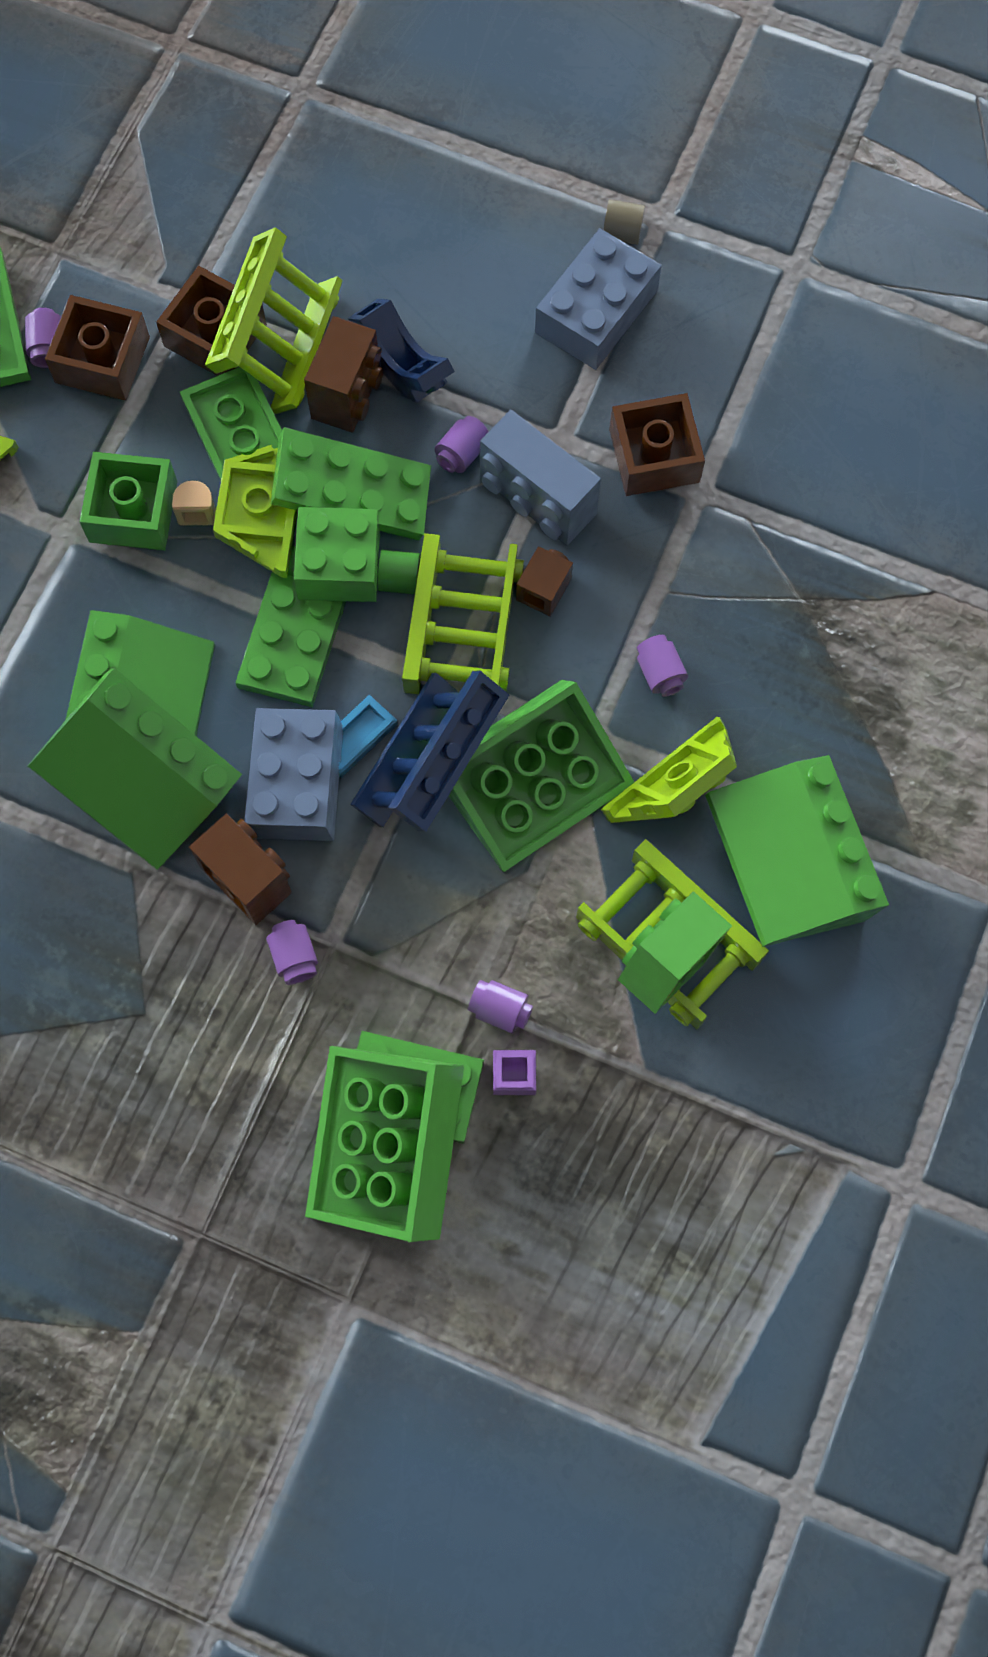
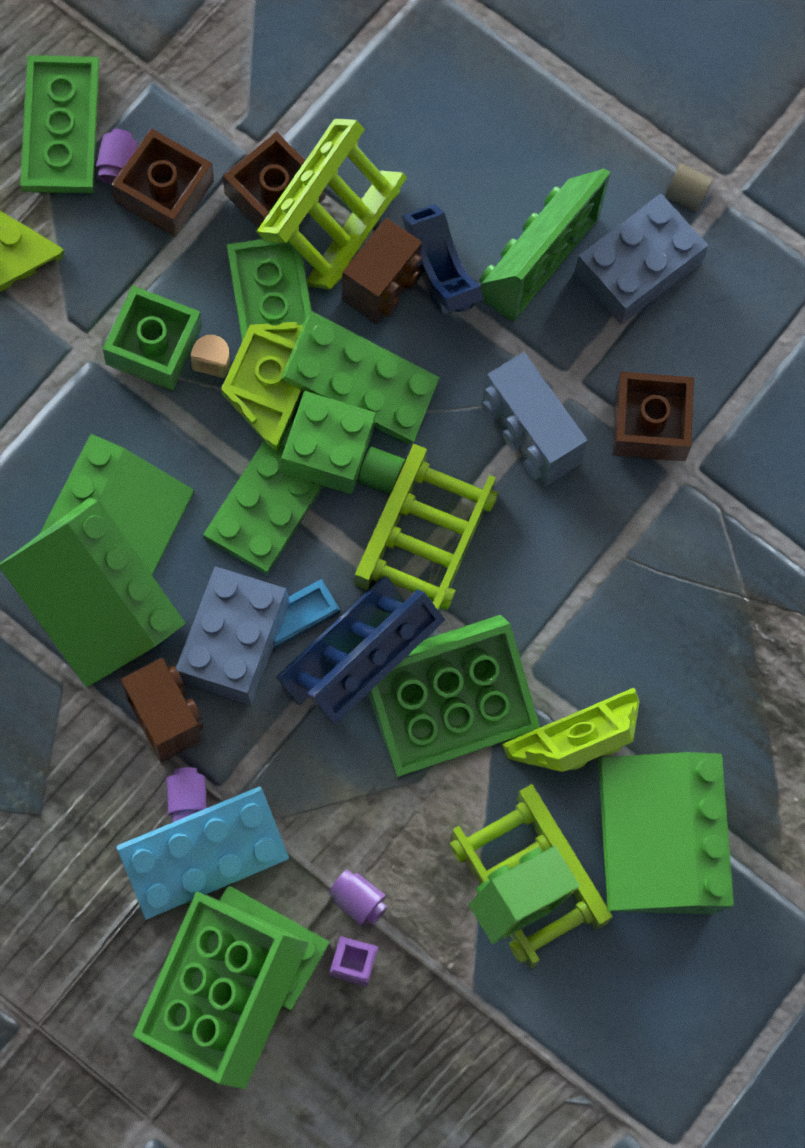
camera: 10 degrees right, 0 degrees up
medium lavender brick [435,416,488,473] -> none
reddish brown brick [516,546,573,617] -> none
medium lavender brick [637,635,688,697] -> none
none -> medium azure plate [116,786,289,919]
none -> bright green slope [479,169,611,323]

